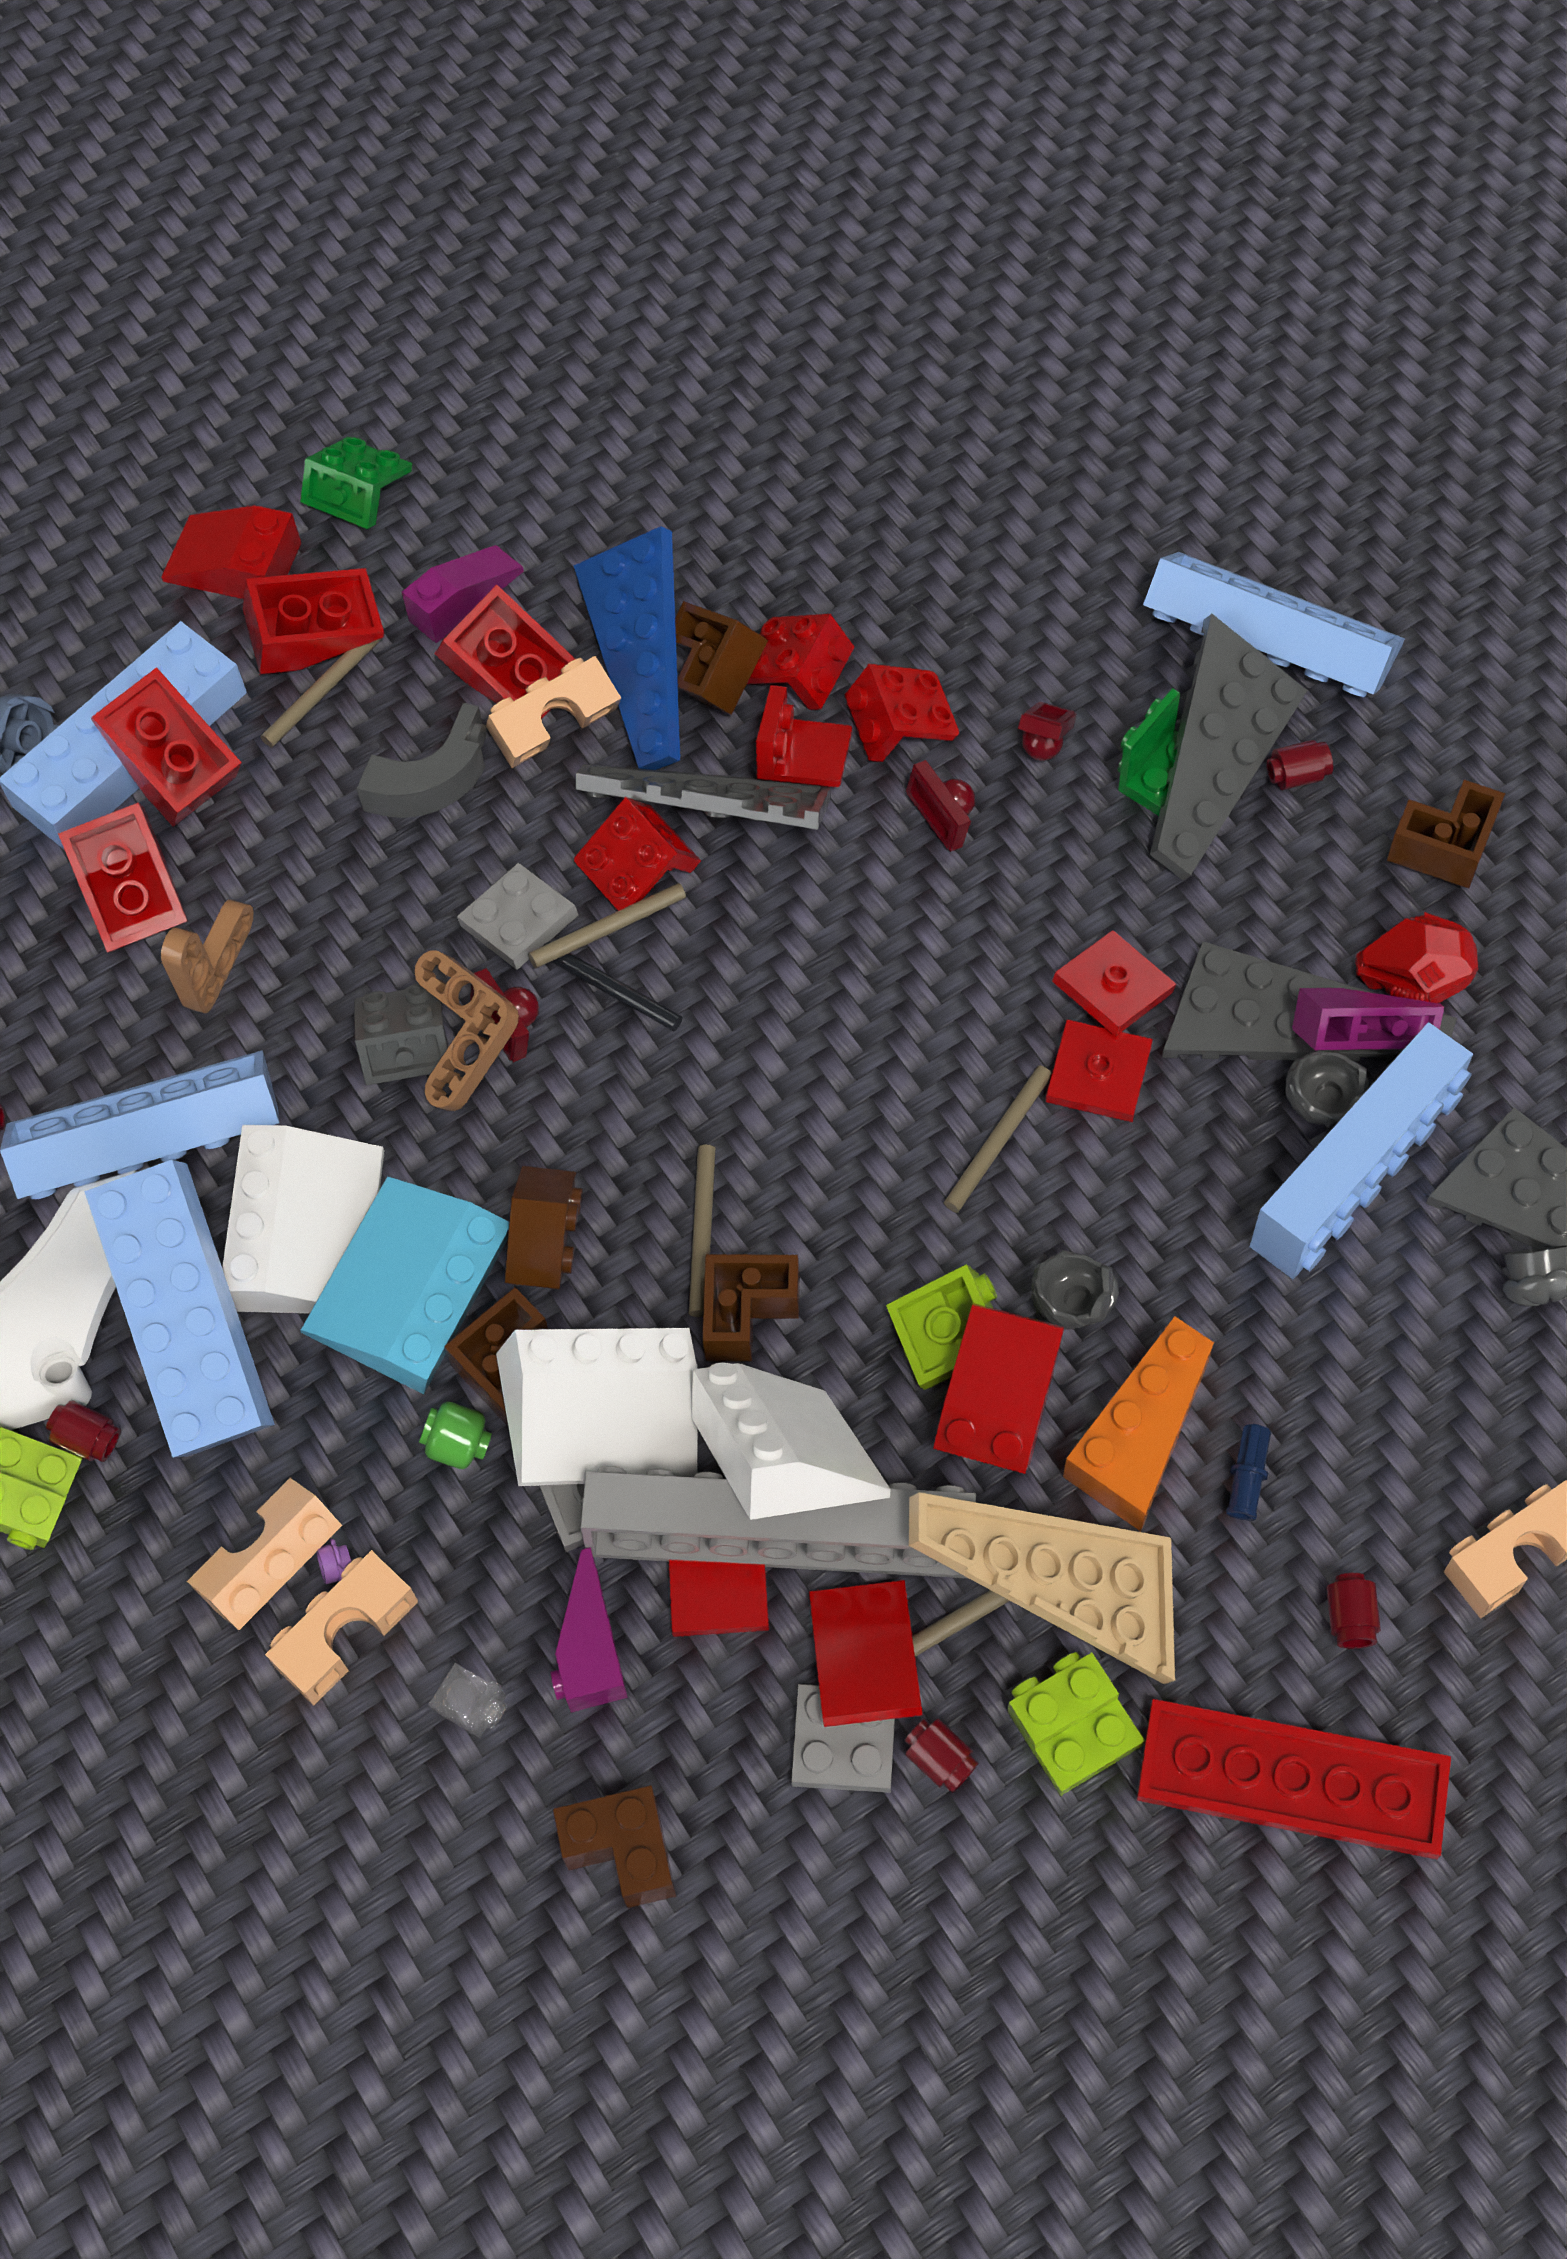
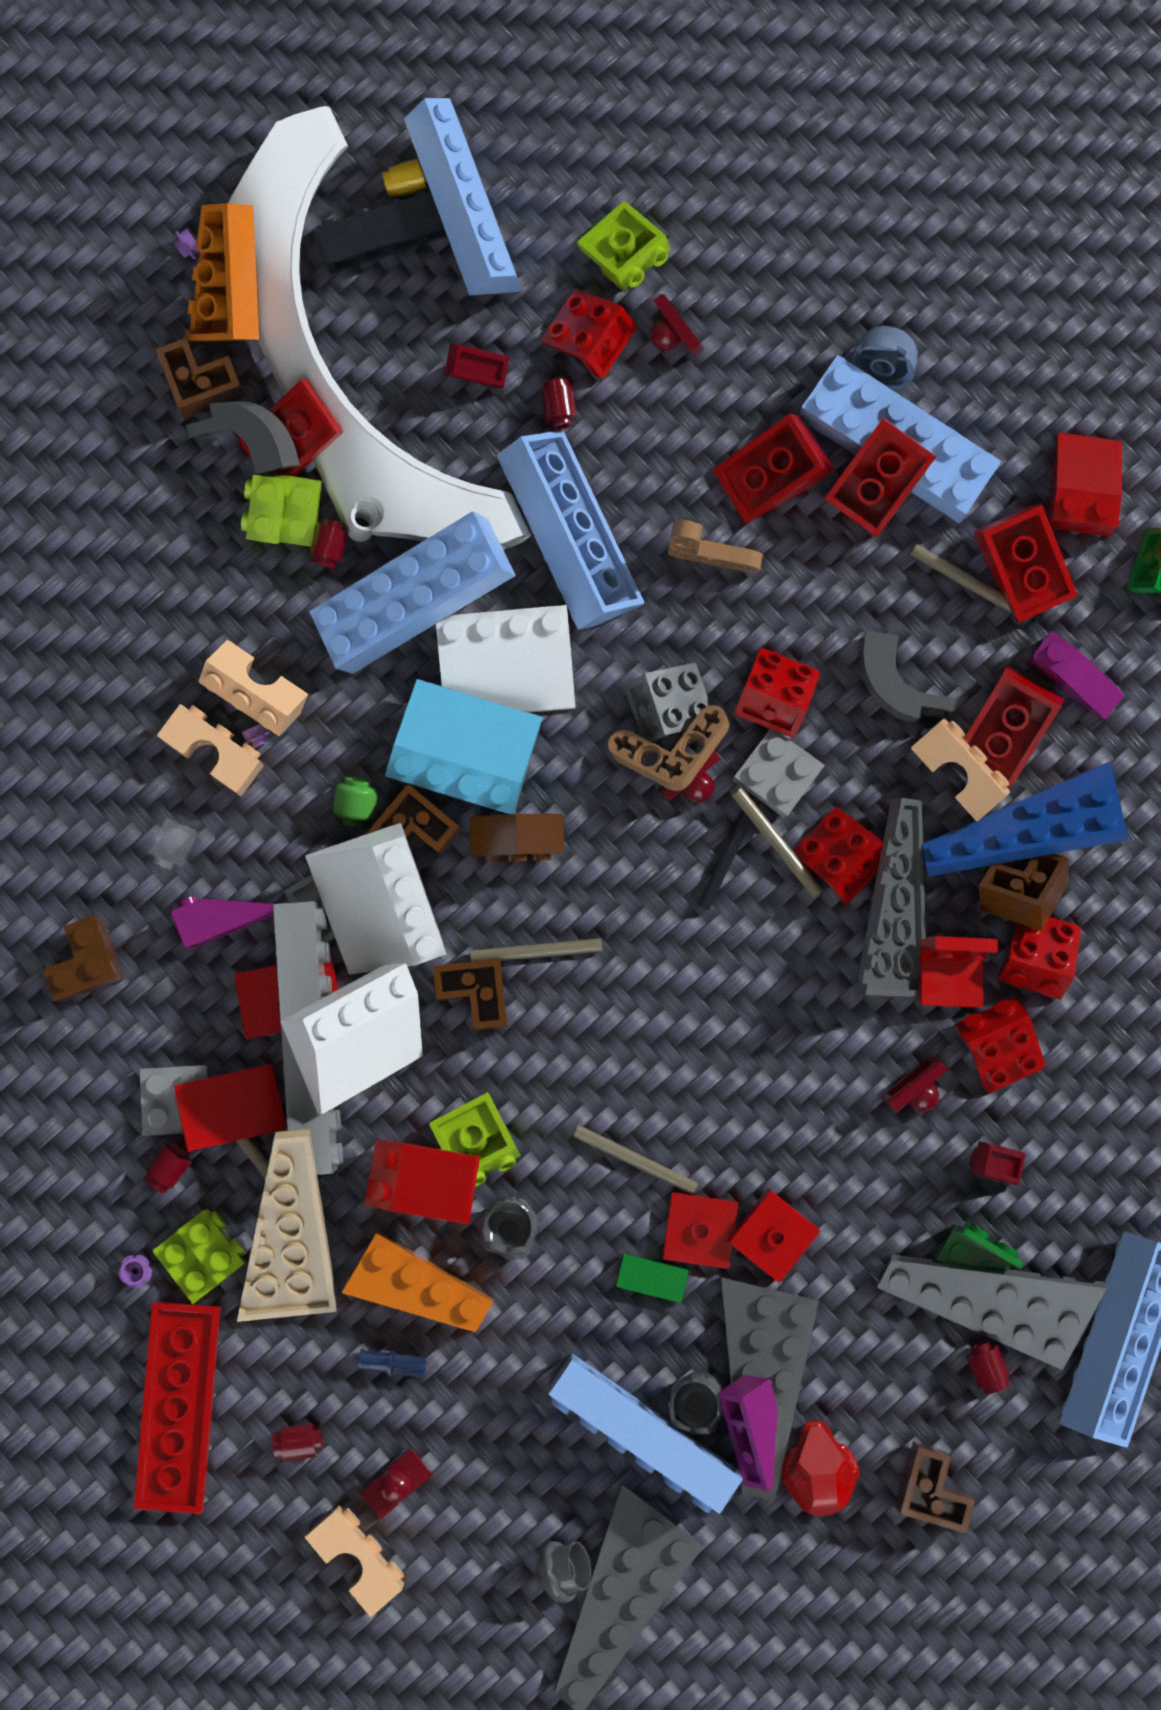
camera: 75 degrees right, 20 degrees up
none -> medium lavender plate [119,1255,152,1288]
none -> dark red tile [359,1447,433,1519]
none -> green tile [616,1253,689,1303]
none -> red bracket [734,648,820,739]

